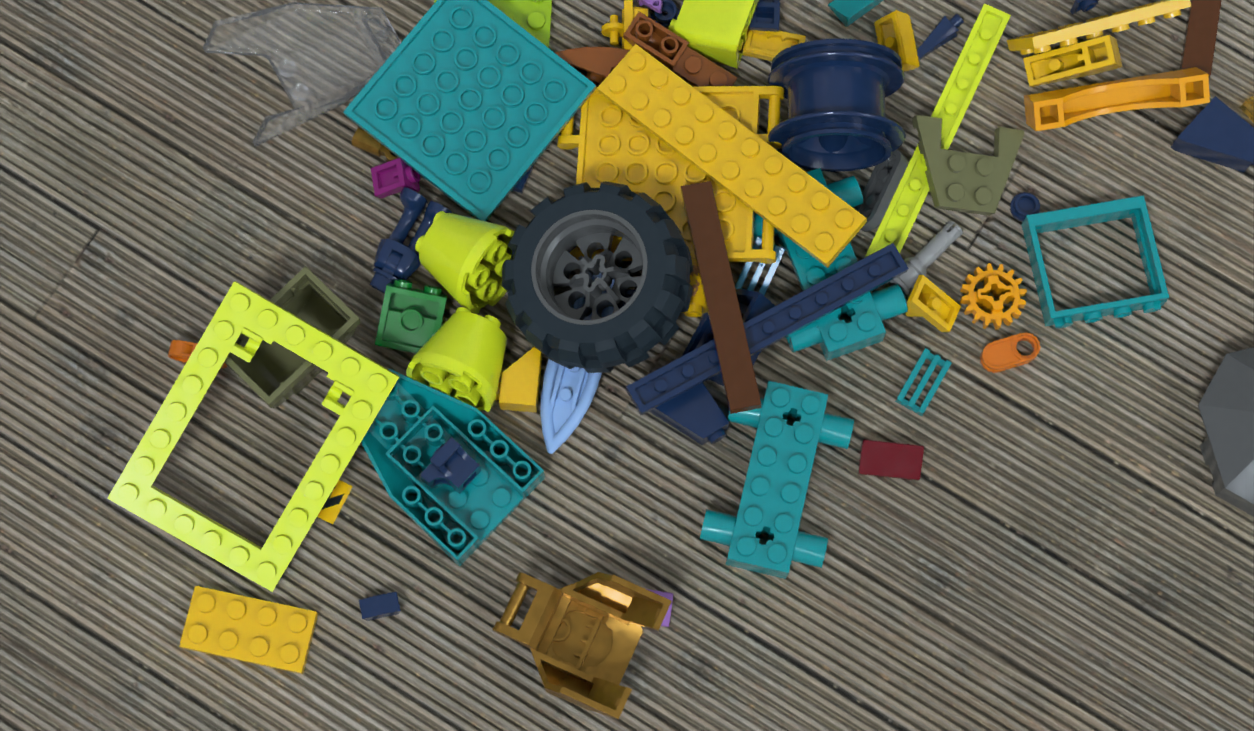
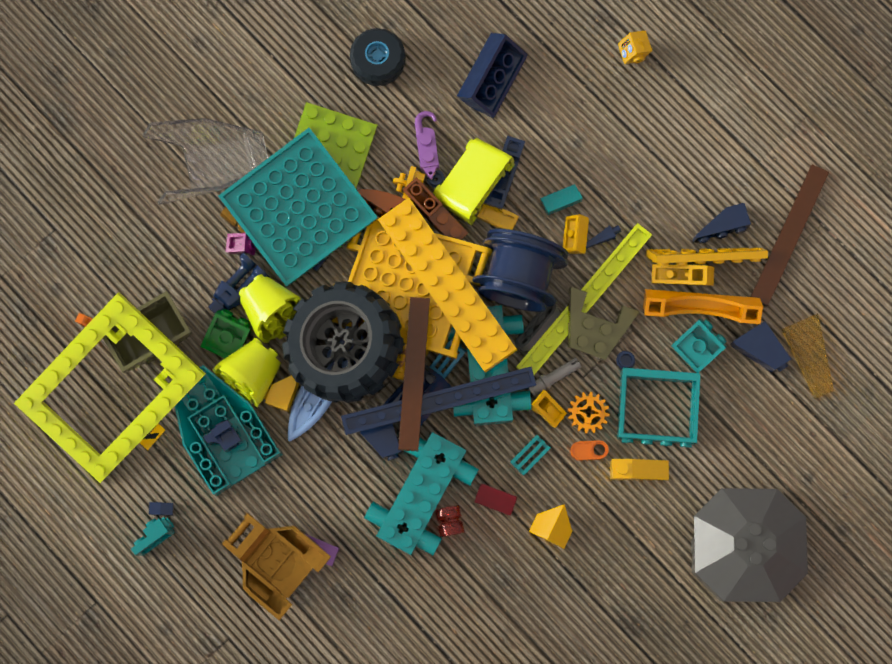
camera: 20 degrees right, 5 degrees up
yellow plate [179,586,318,674] -> none
none -> teal plate [131,517,175,556]
none -> clear red wheel [435,505,465,537]
none -> yellow slope [529,504,572,549]
none -> yellow slope [610,459,669,480]
none -> teal plate [671,319,727,373]

